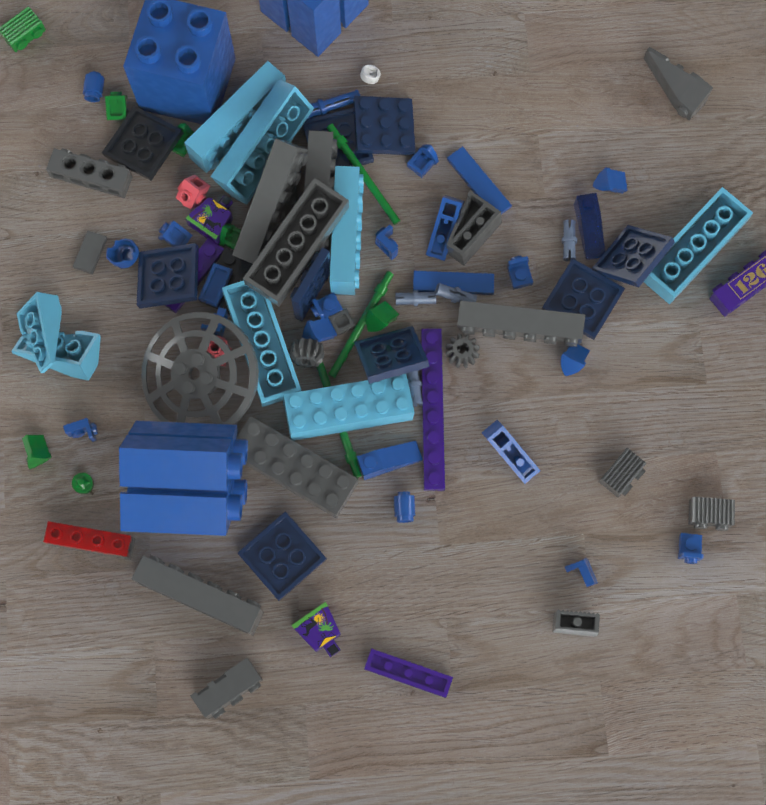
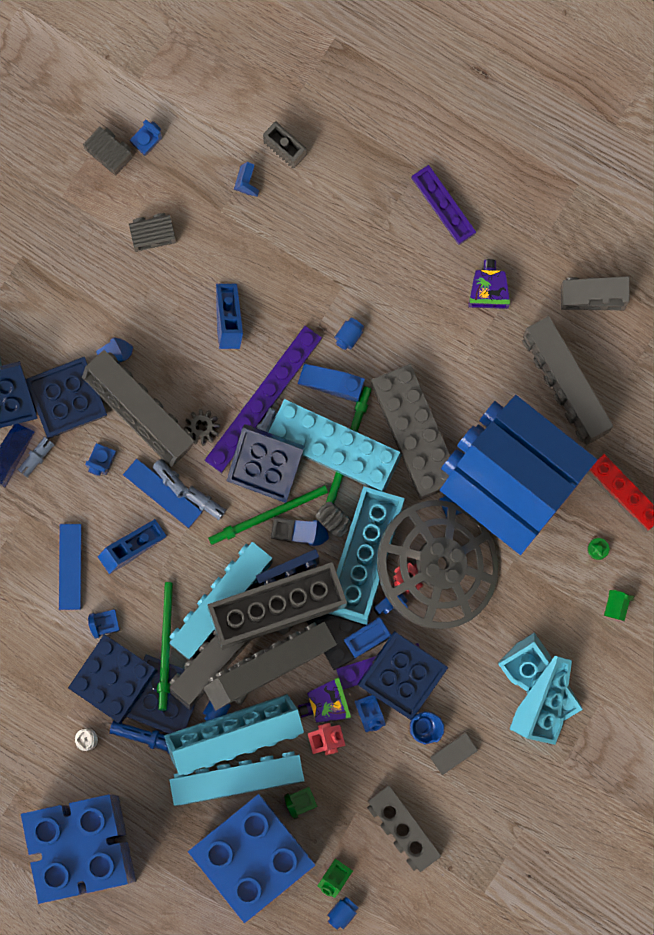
camera: 145 degrees left, 5 degrees up
blue bracket [63,418,98,442] -> none
black plate [102,105,184,181] -> none
green tile [220,223,241,250] -> none
dark blue plate [237,511,327,601] -> none
blue bracket [310,292,343,319] -> none
green tile [366,301,399,332] -> none
blue bracket [375,225,398,260] -> none
dark grey wedge [447,190,502,266] -> none

